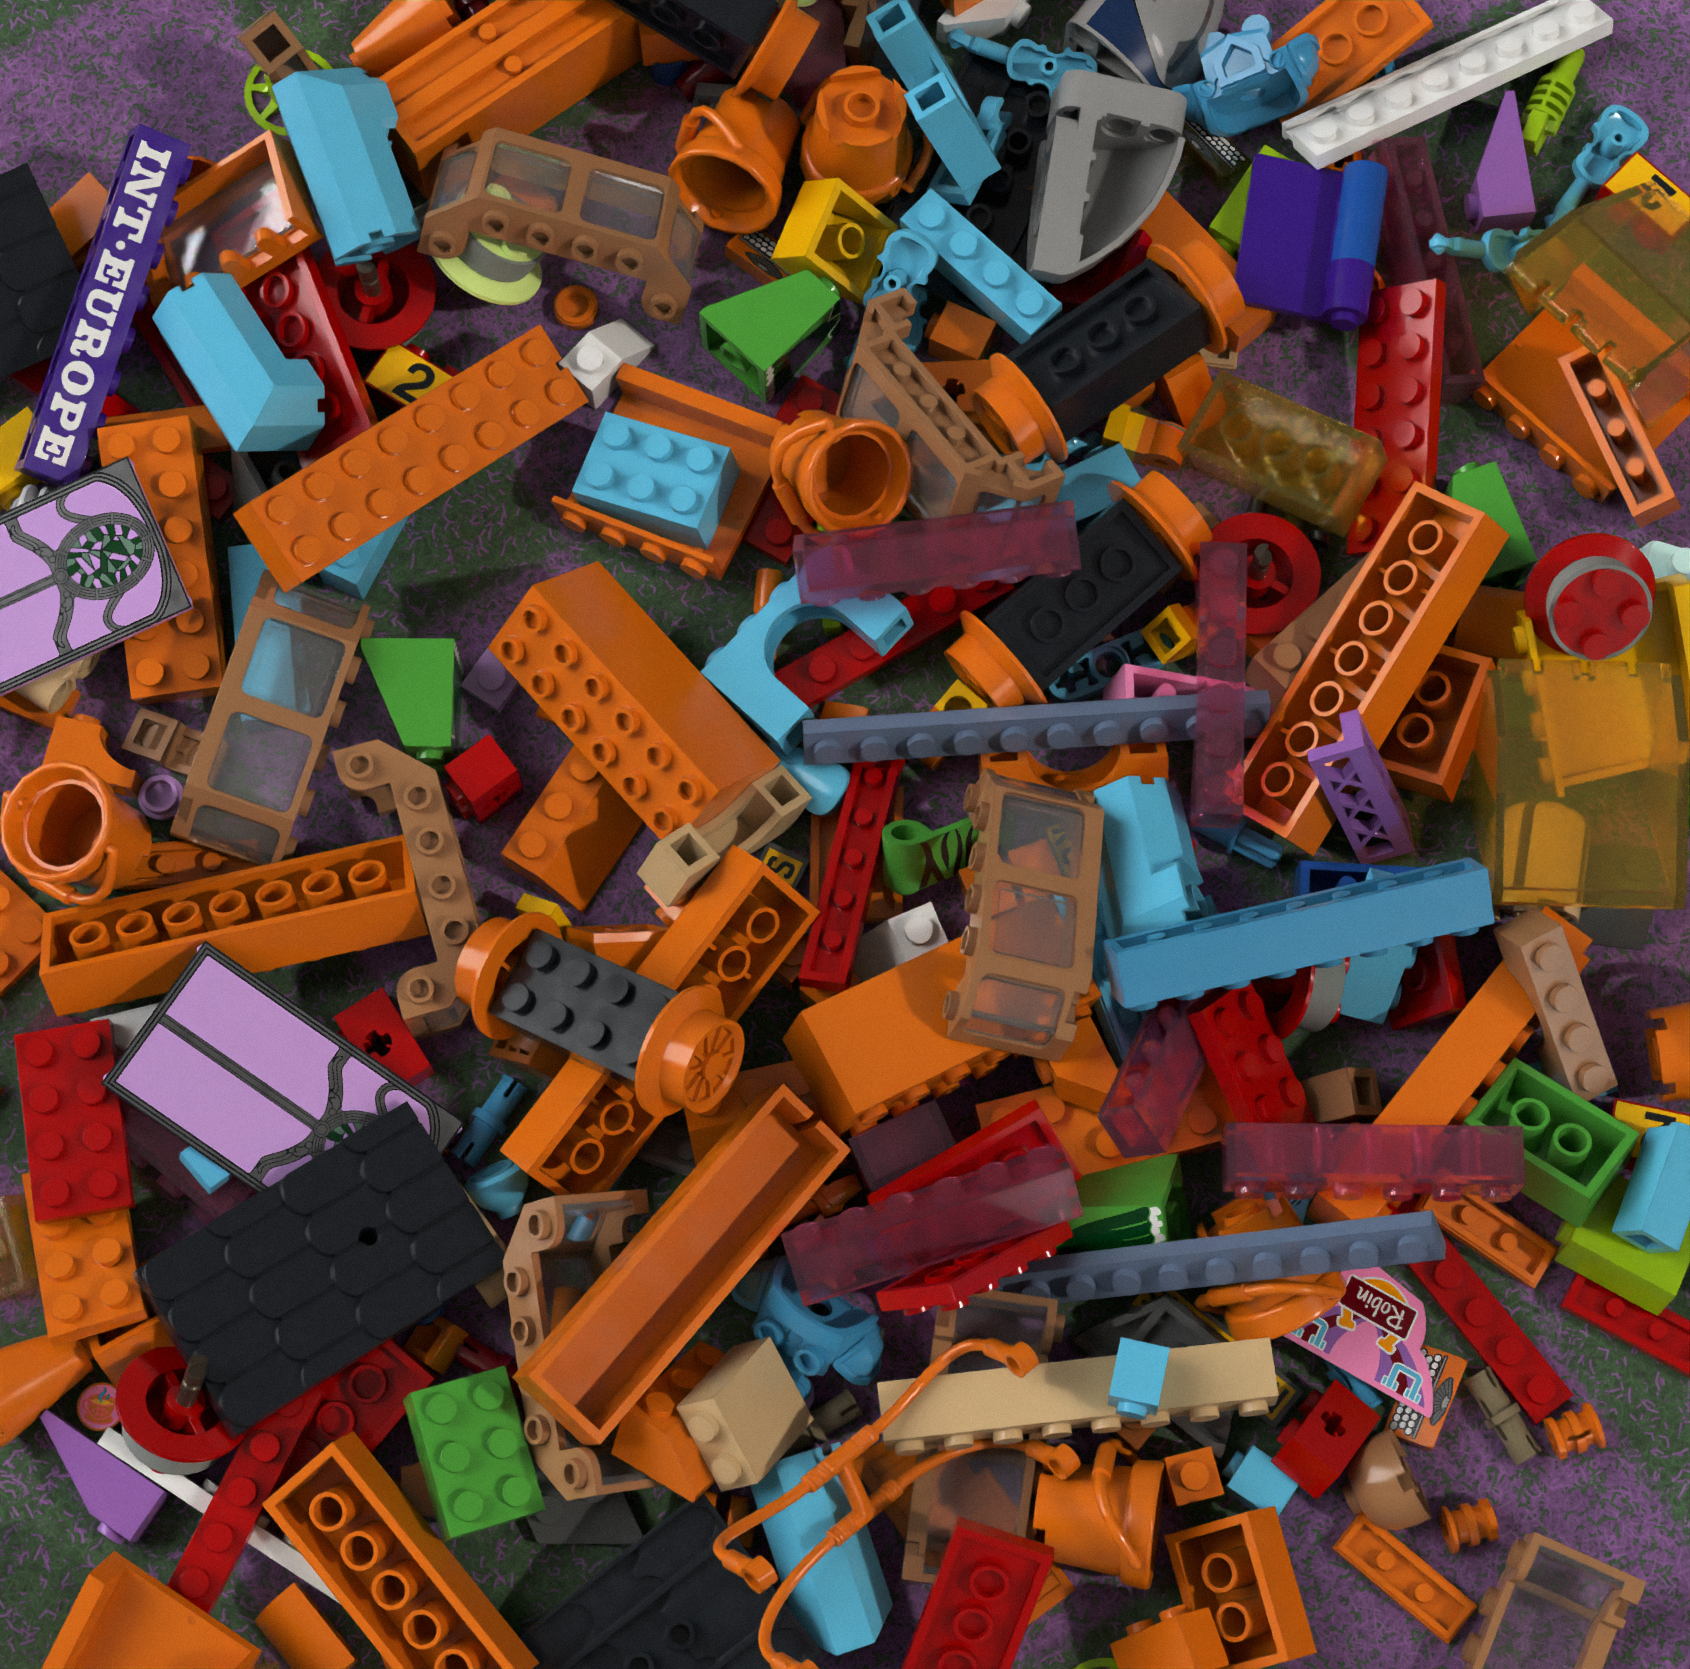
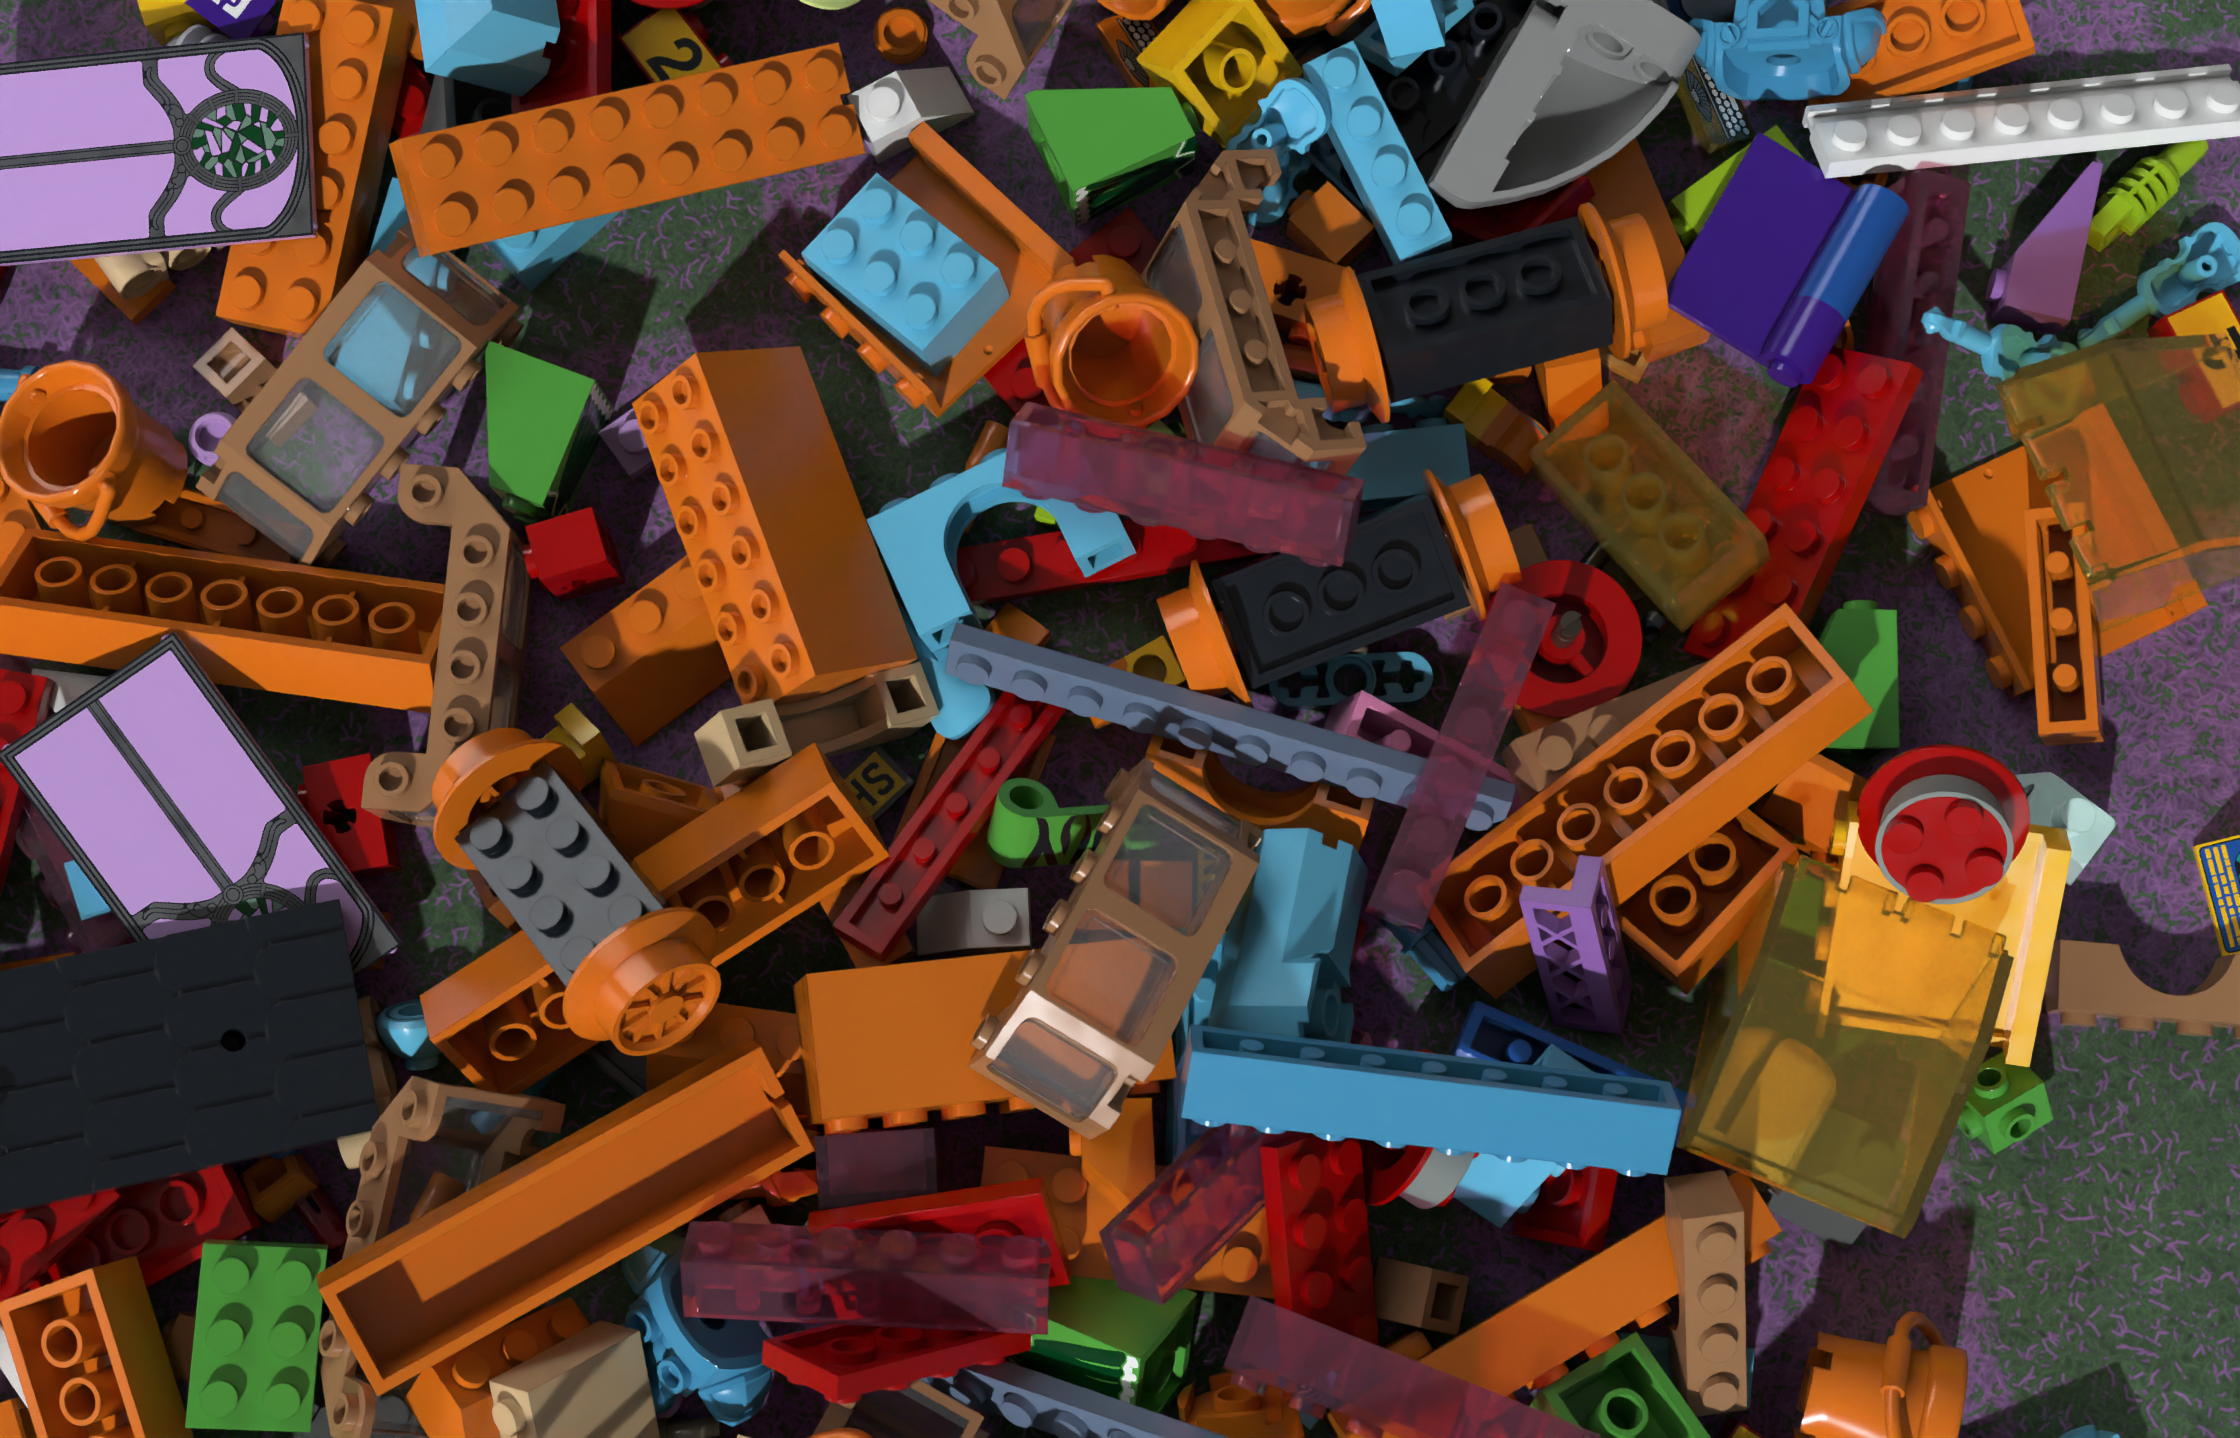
camera: 25 degrees right, 5 degrees up
orange arch [42,713,144,799] -> none
dark azure pin [450,1074,529,1169] -> none
yellow leg [1140,600,1227,665] -> none

